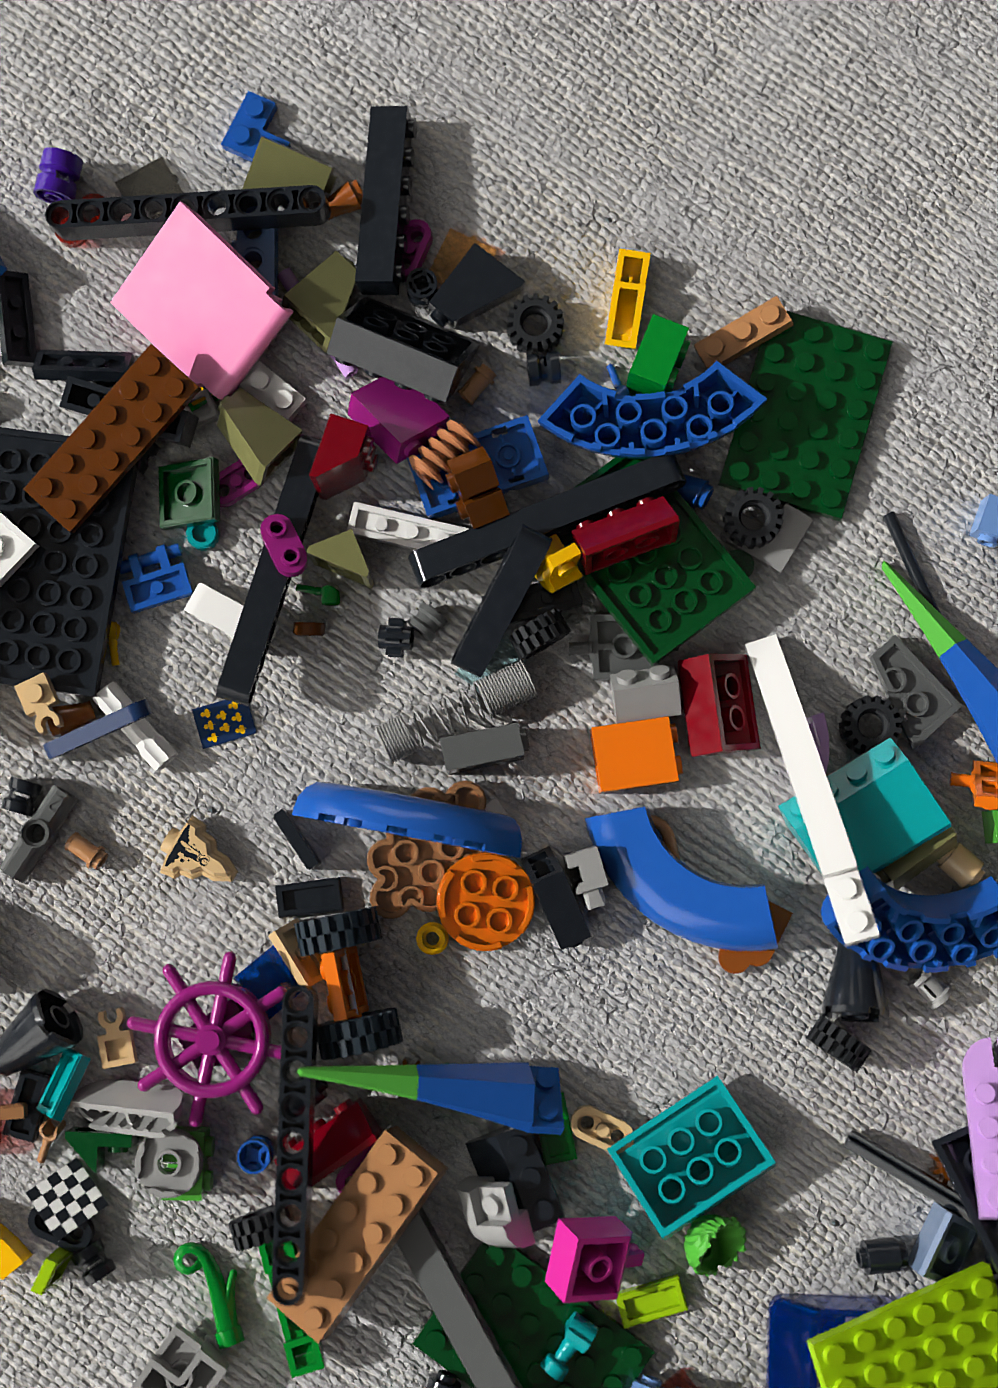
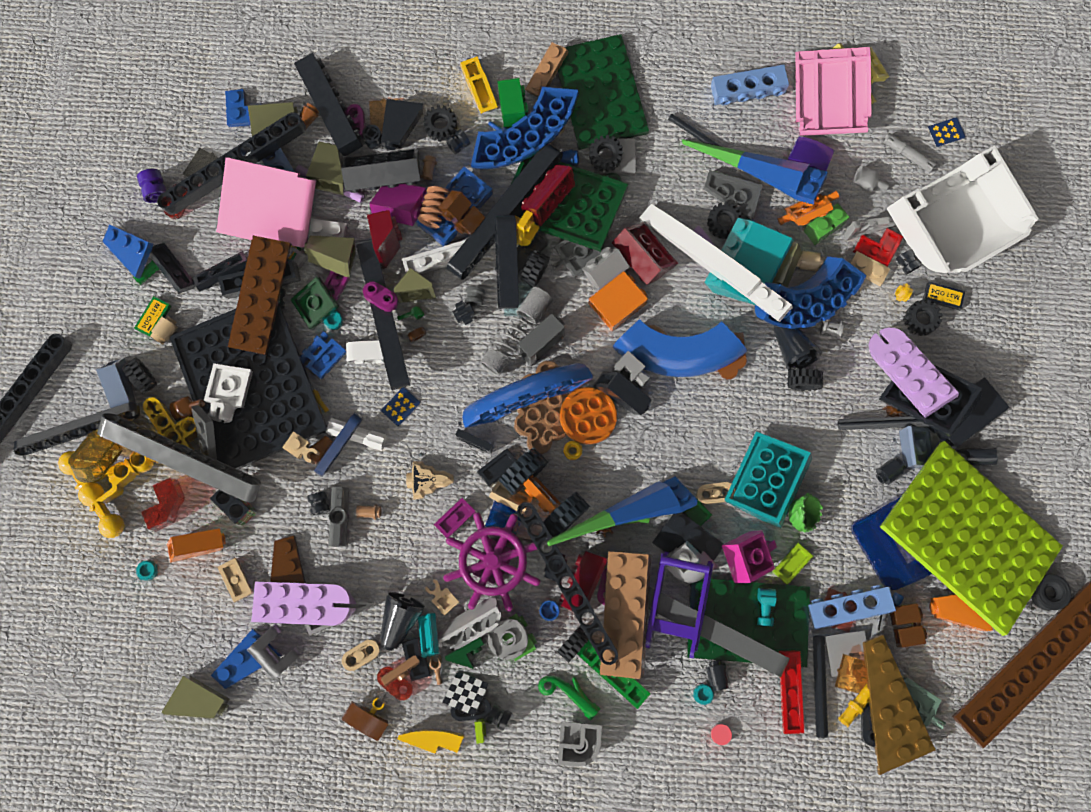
camera: 30 degrees left, 5 degrees down
none -> magenta plate [434,498,476,538]
none -> dark purple piece [645,552,714,659]

